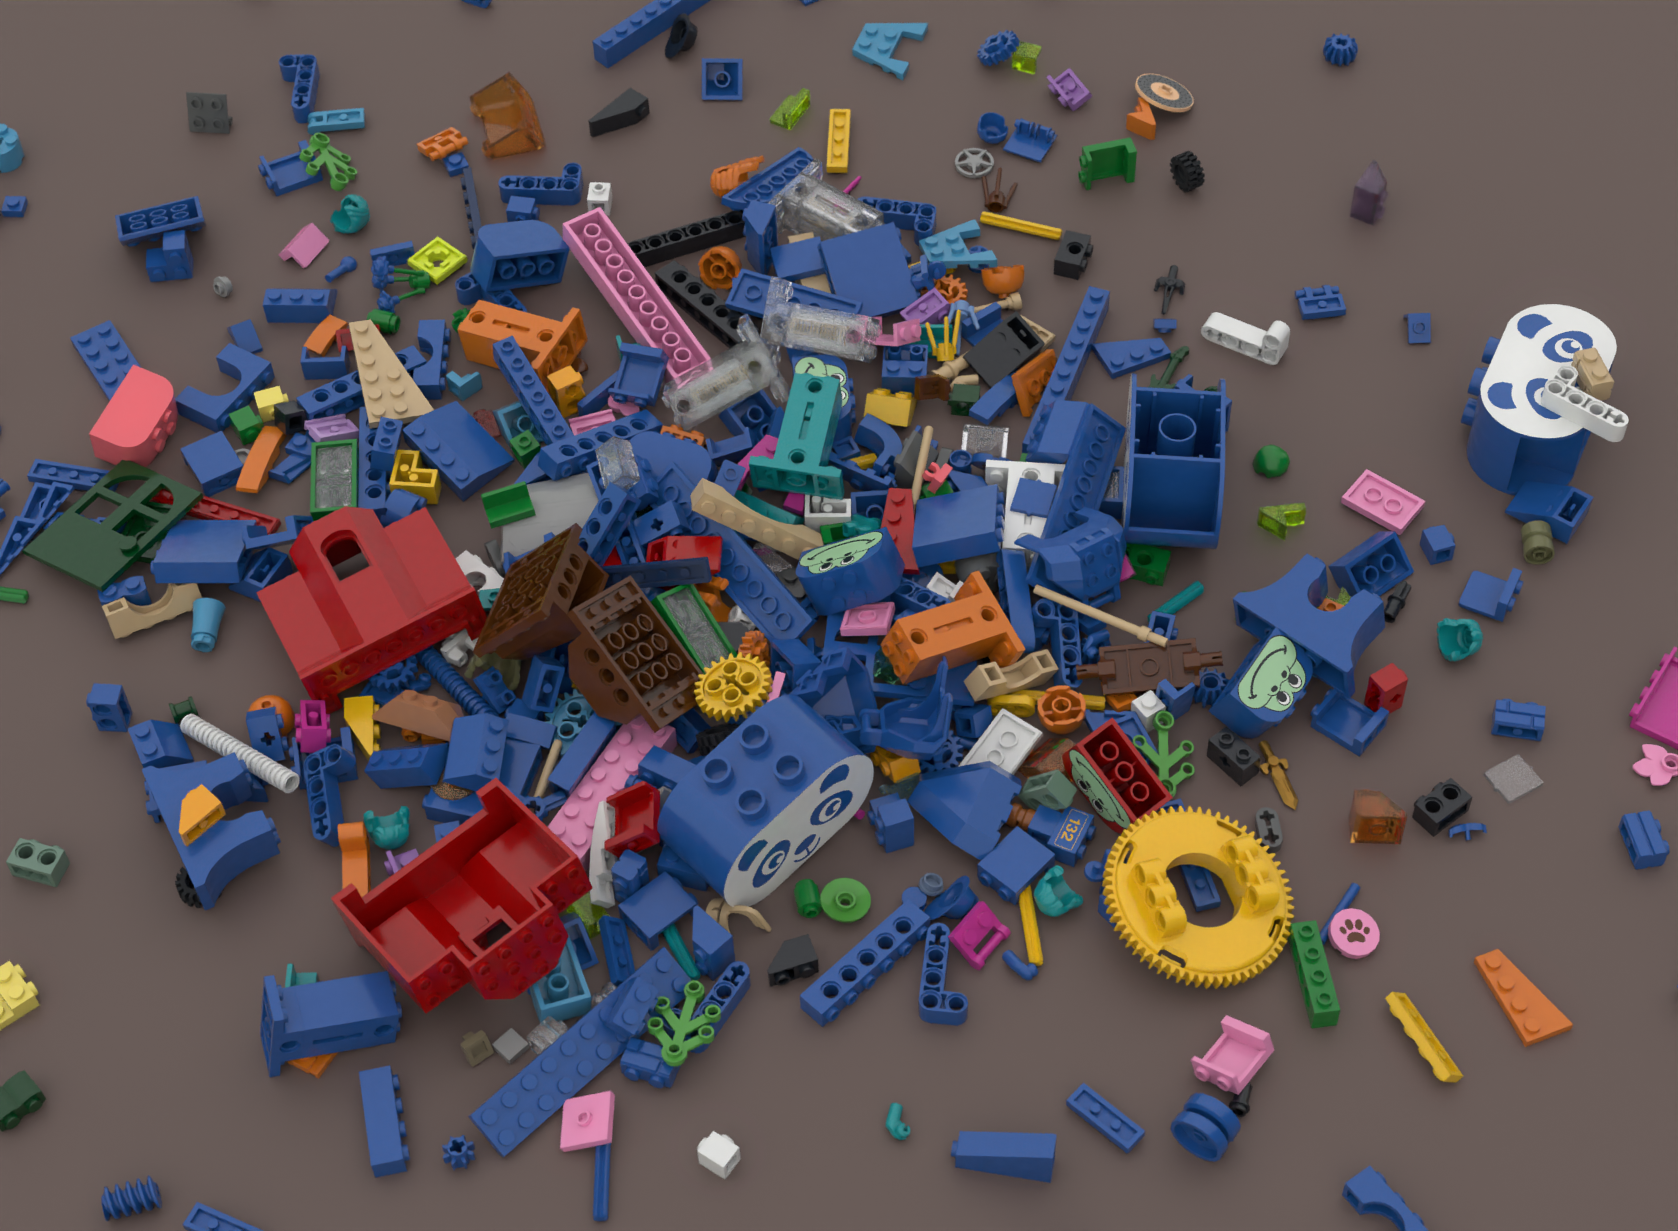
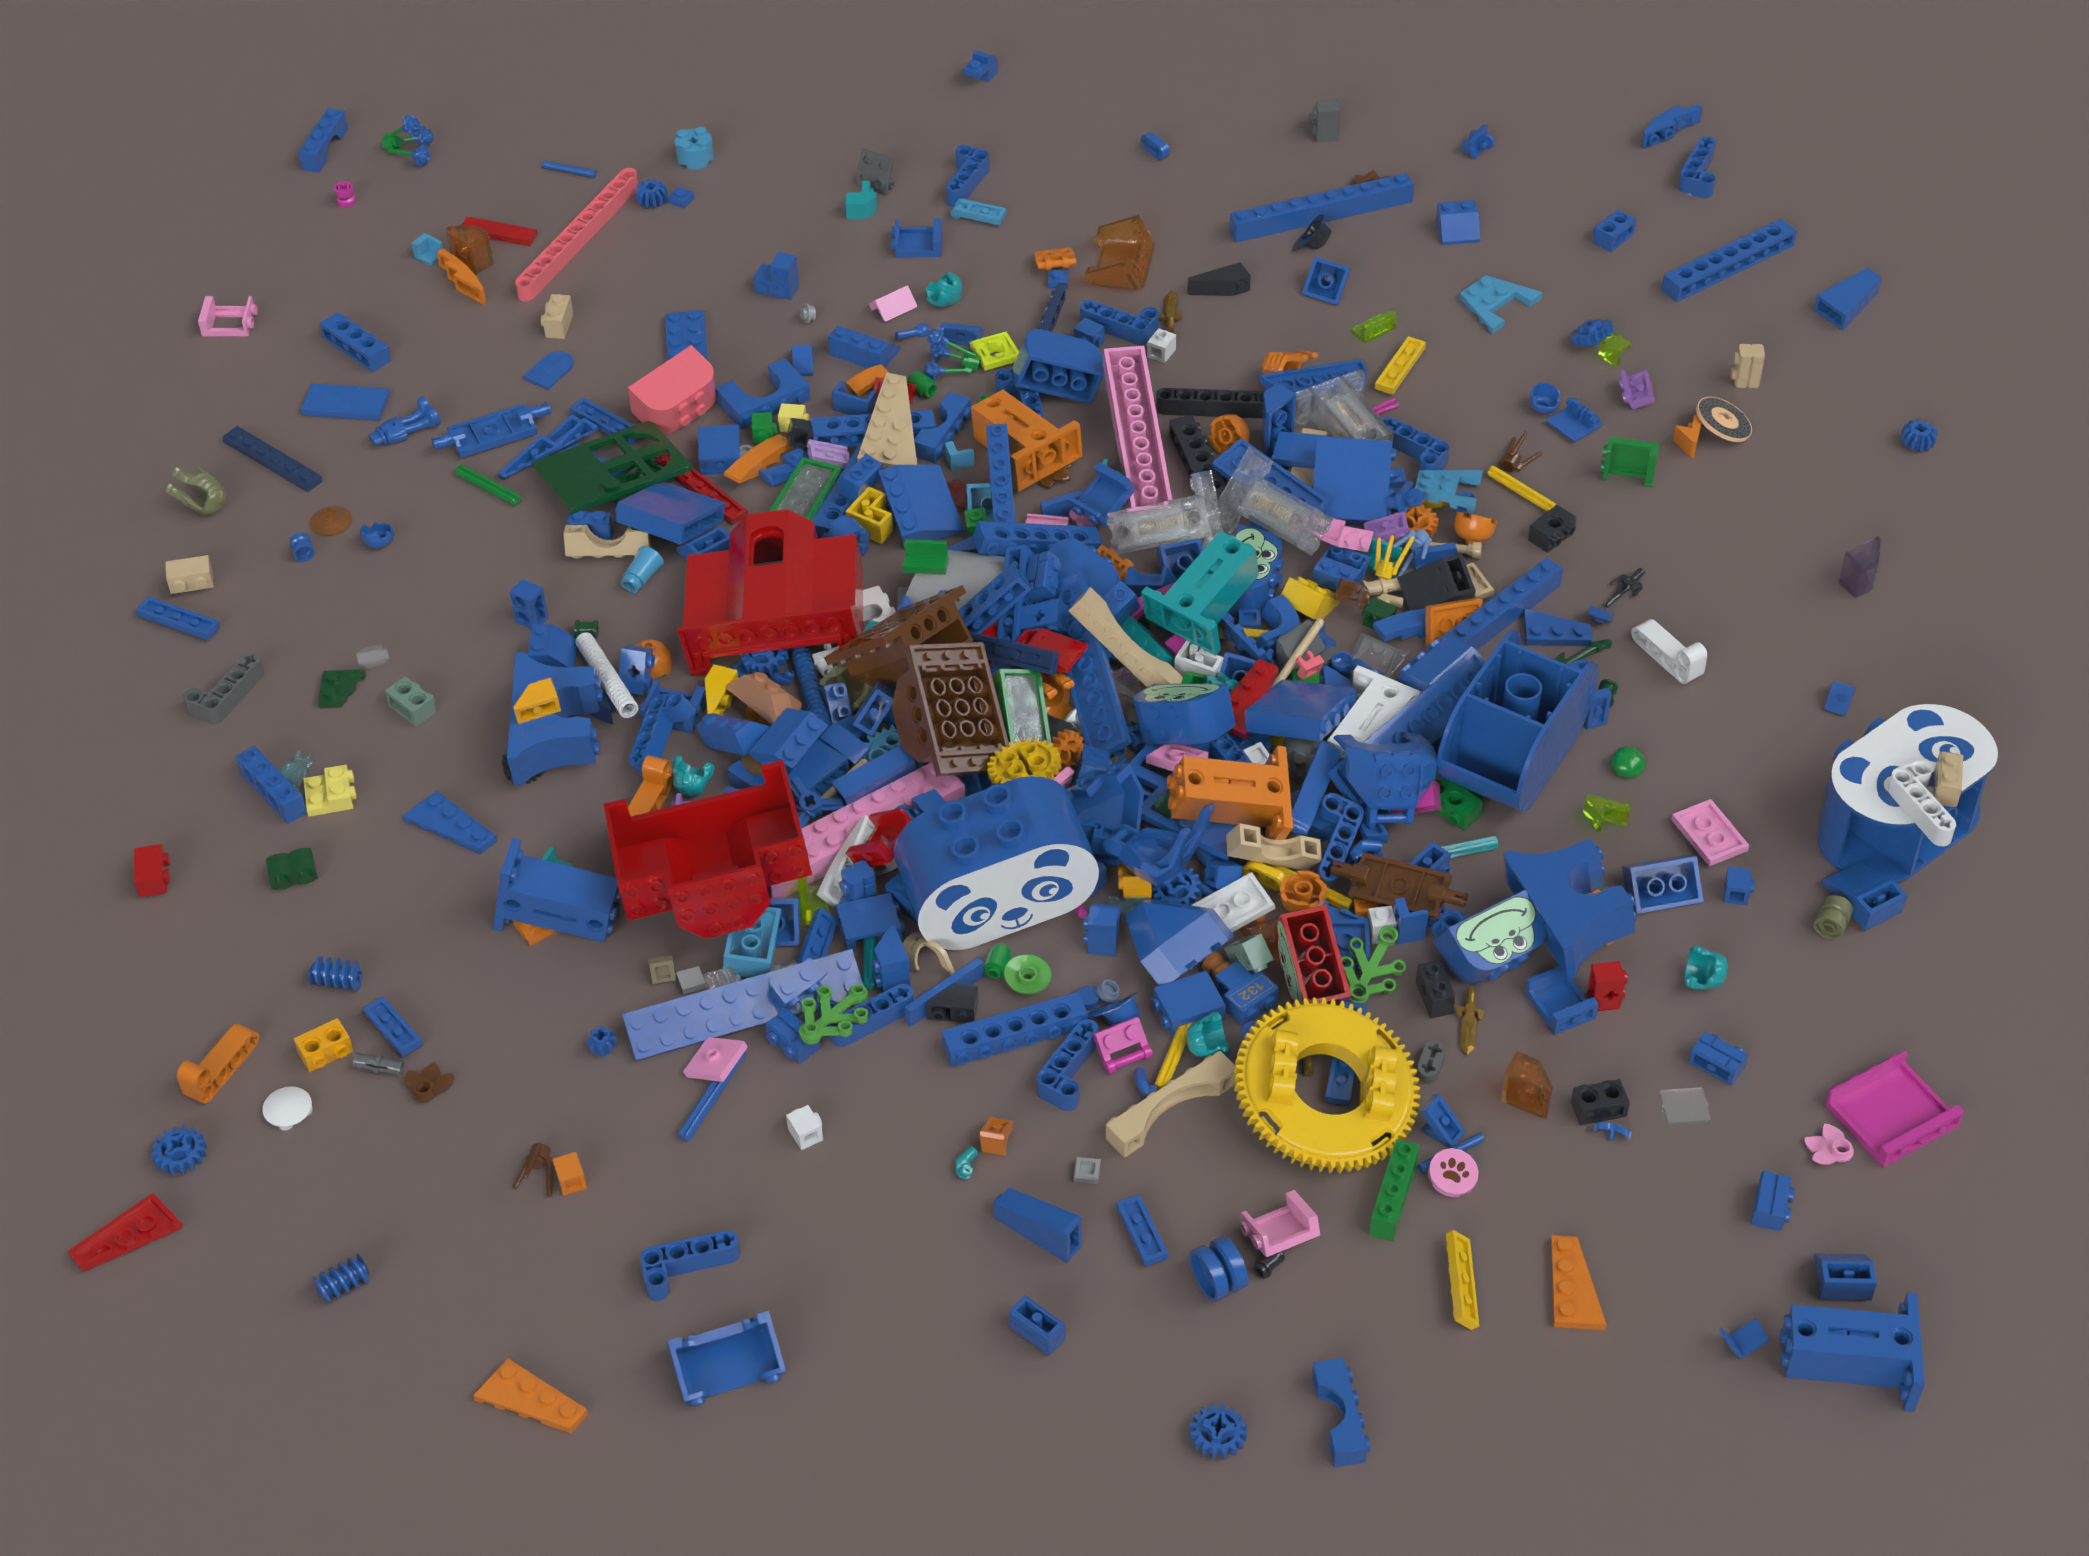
camera: 25 degrees right, 5 degrees down
blue slope [115,196,206,246] -> none
blue panel [242,515,313,549] -> none
dark pink brick [295,700,331,753] -> none
bright green plant [299,133,357,191] -> none
blue brick [359,1065,410,1178] -> none
light orange brick [547,365,586,418] -> none
clear brick [595,436,640,490] -> none
light grey wheel [955,148,994,178] -> none
blue piece [1010,477,1057,518] -> none
tan bar [1033,584,1168,647] -> none
black tyre [1170,151,1205,192] -> none
blue plate [1295,285,1346,320] -> none
black axle [1384,581,1411,623] -> none
blue bracket [1459,568,1524,622] -> none
none -> blue wing [403,791,498,854]
none -> teal brick [846,181,878,219]
none -> blue tile [905,958,984,1026]
none -> orange slope [980,1117,1014,1156]
none -> light grey tile [1074,1157,1101,1184]
none -> tan arch [1106,1051,1236,1158]
none -> pearl gold sword [1159,290,1182,333]
none -> blue slope [1419,1094,1466,1148]
none -> tan brick [1730,344,1765,388]

